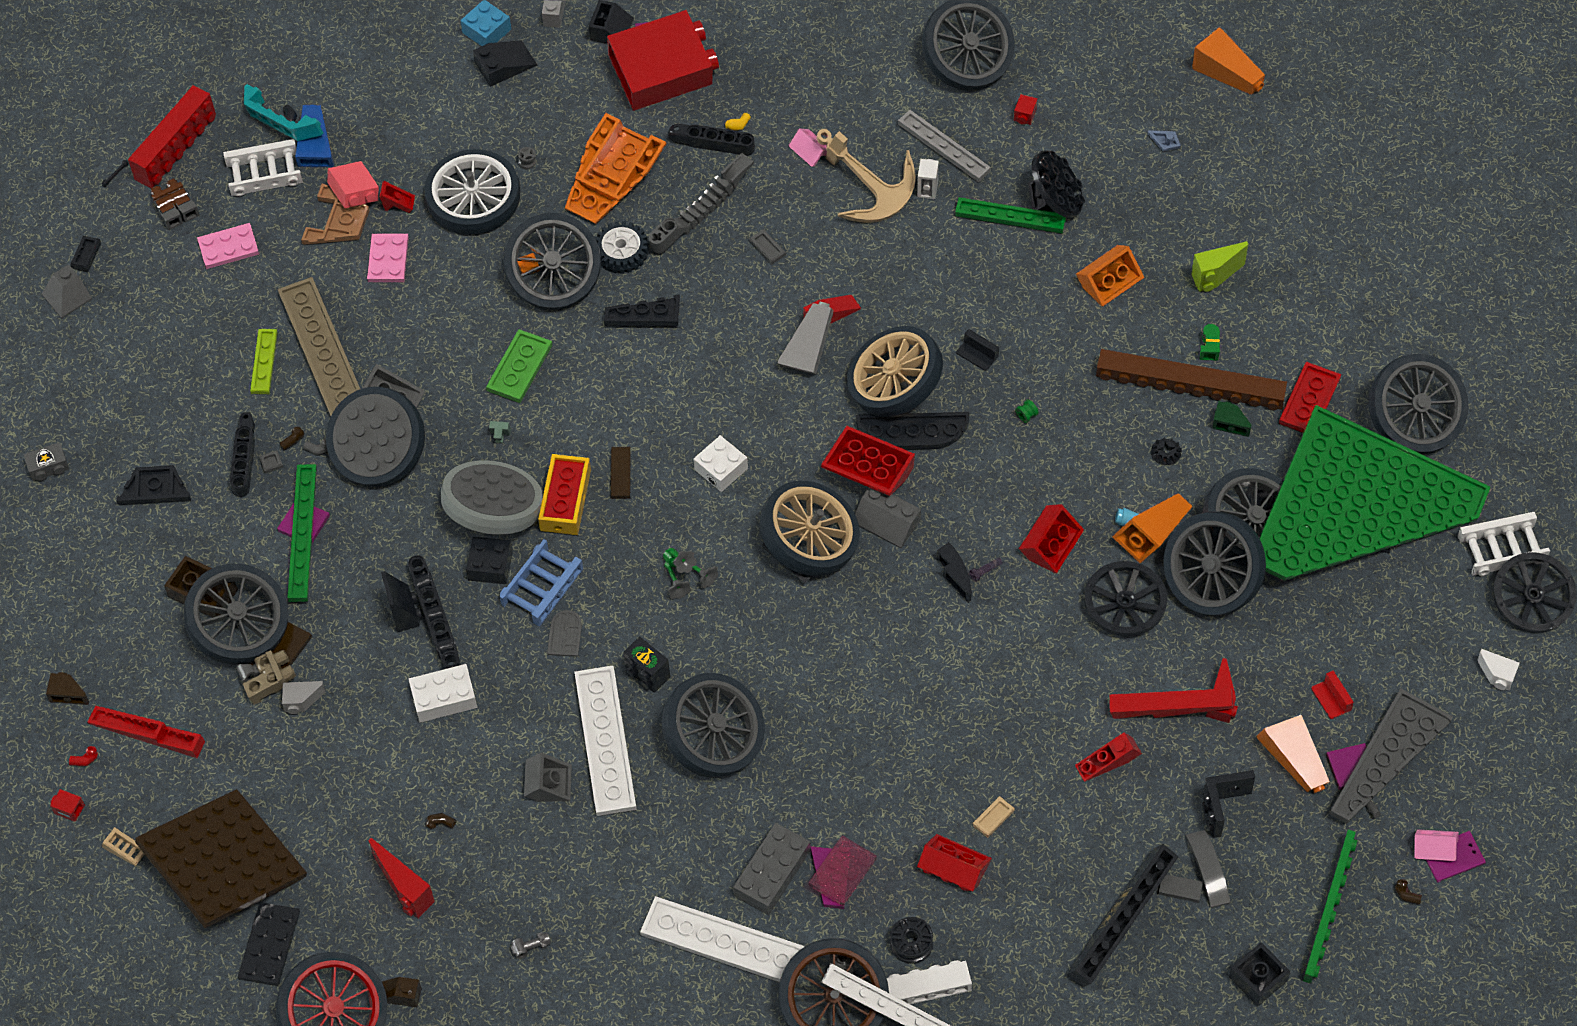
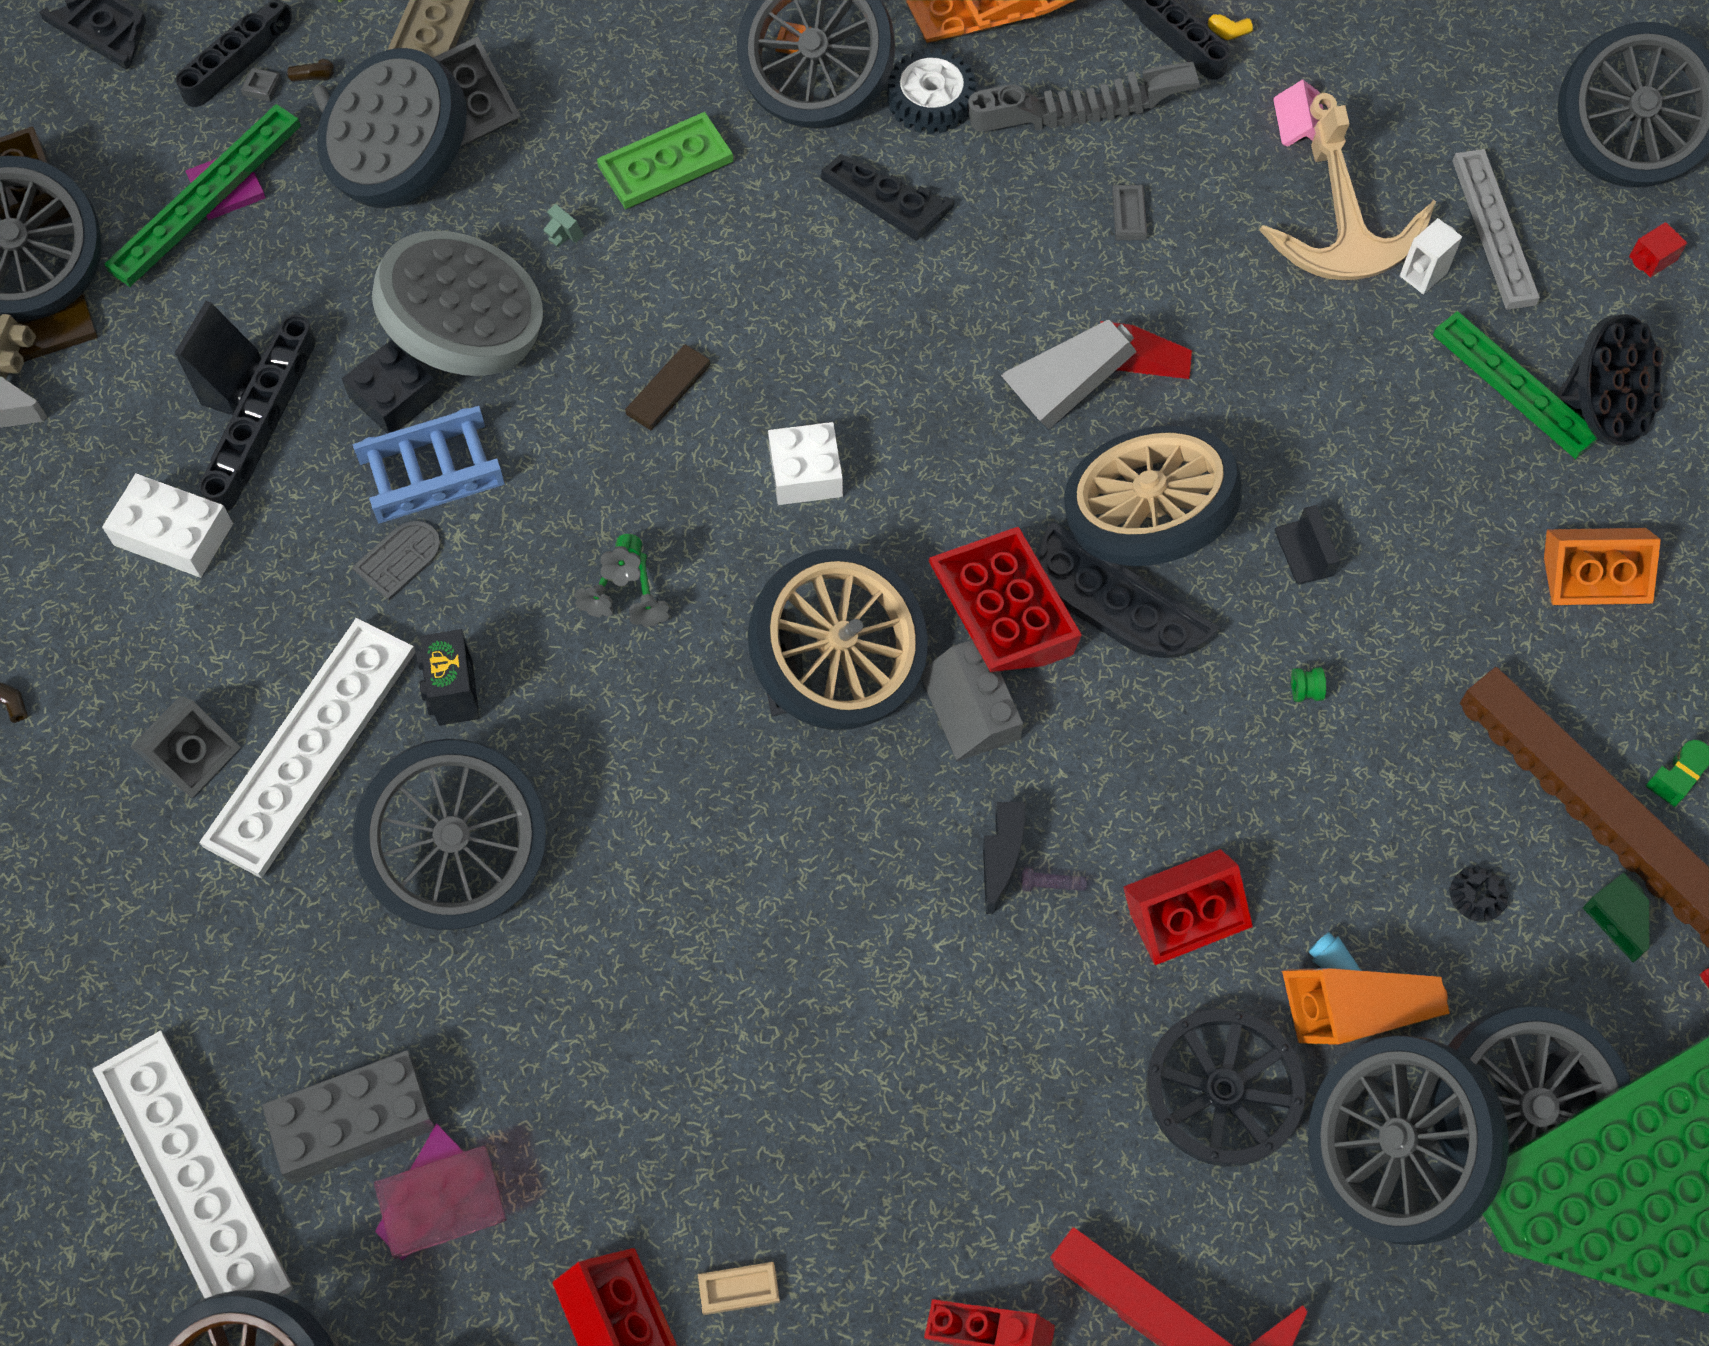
camera: 35 degrees right, 5 degrees up
brick [538,454,591,535] -> none

